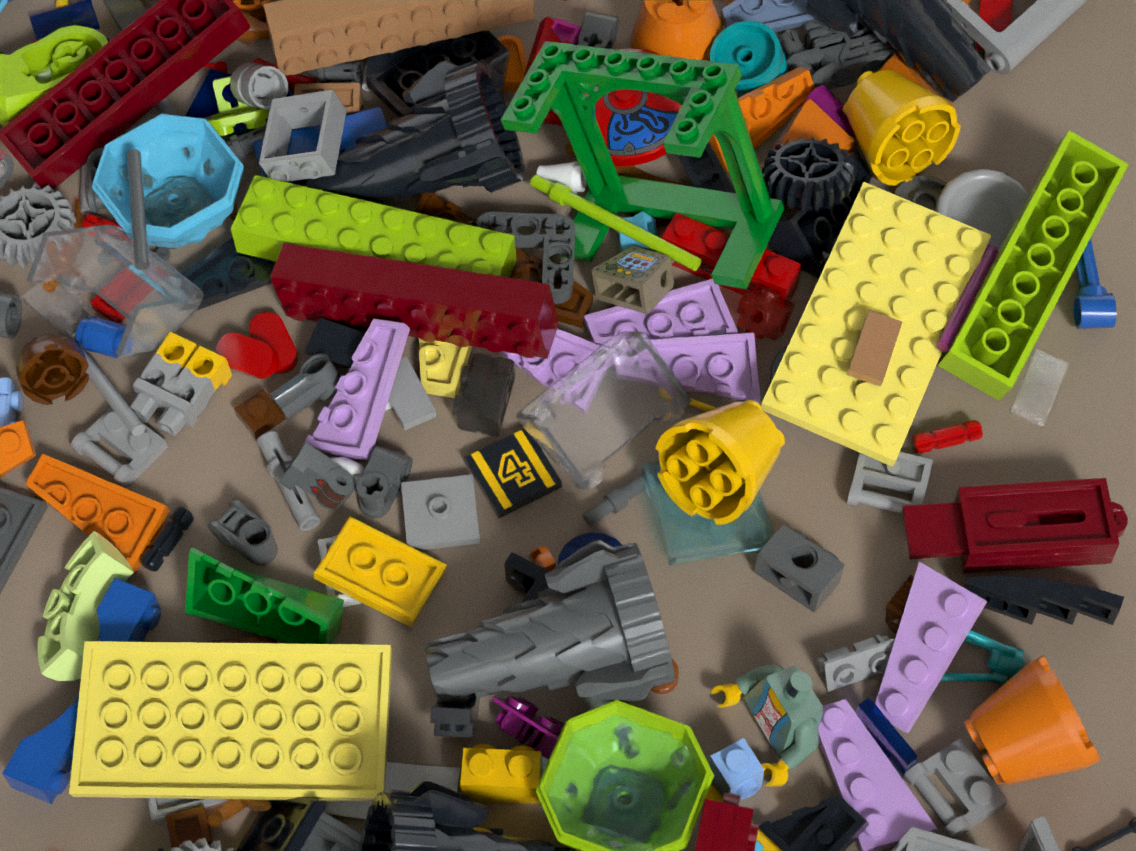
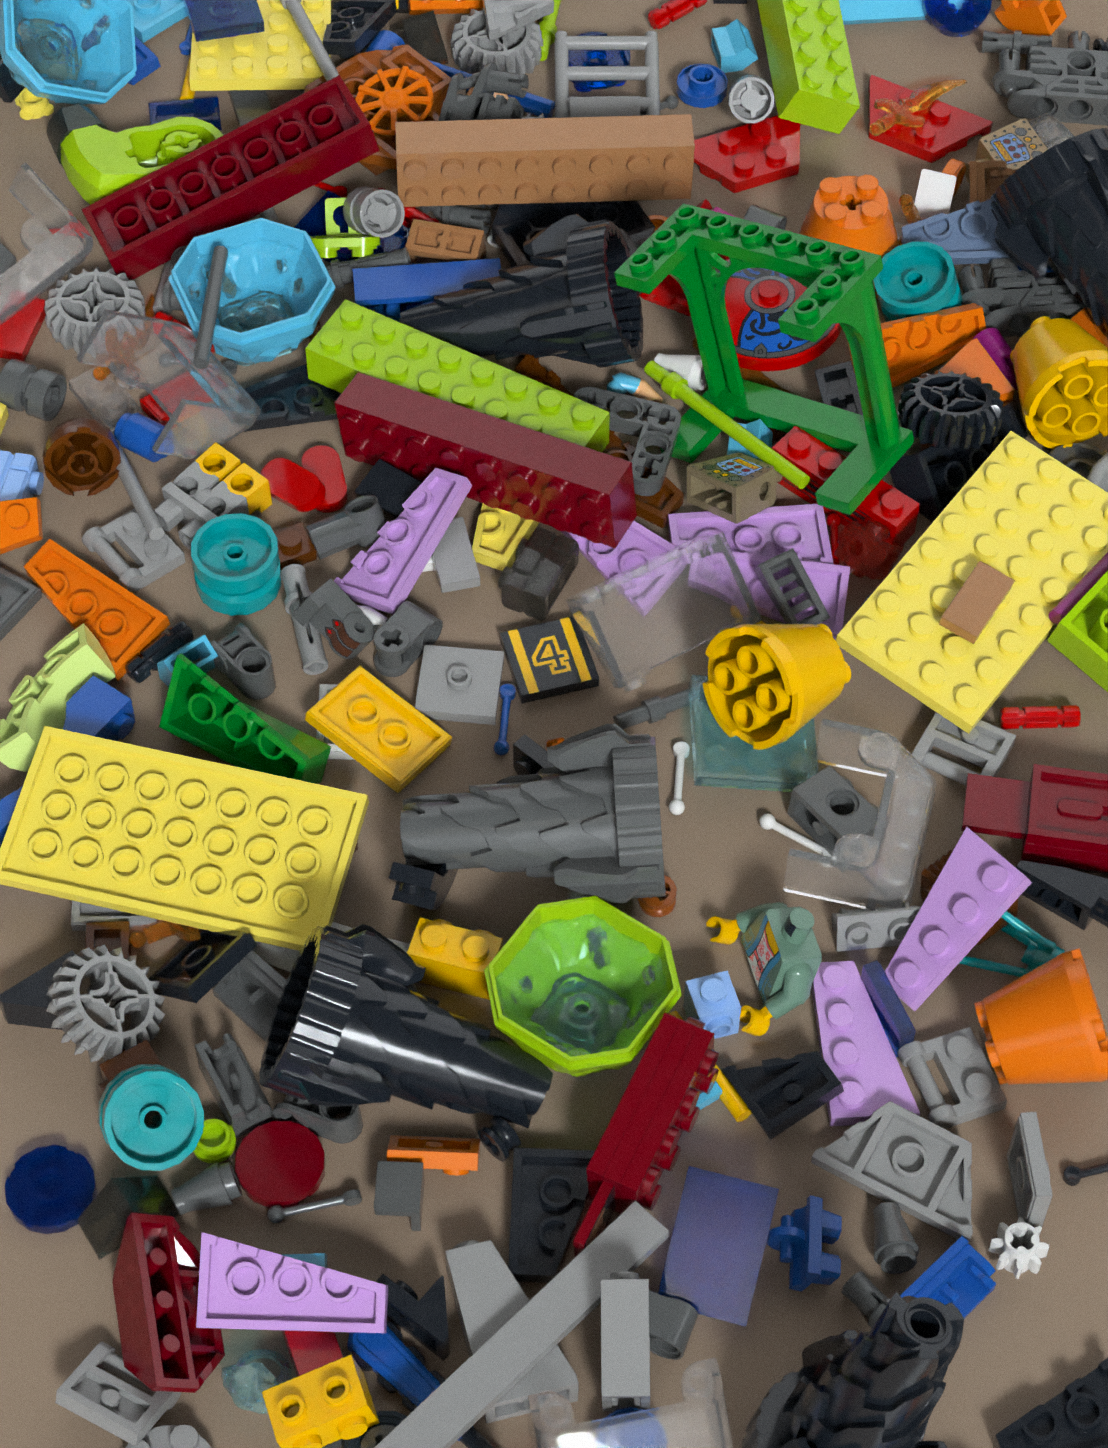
camera: 10 degrees right, 5 degrees down
light grey window [259,90,347,182] -> none
magenta hinge [492,695,564,760] -> none
none -> medium azure piece [157,635,218,688]
none -> teal wheel [191,513,282,616]
none -> blue hinge [493,683,516,756]
none -> arm [606,372,663,403]
none -> white hinge [669,741,690,815]
none -> dark grey slope [754,548,830,625]
none -> white hinge [759,813,835,863]
none -> clear windscreen [783,718,937,911]
none -> red hinge [826,513,841,565]

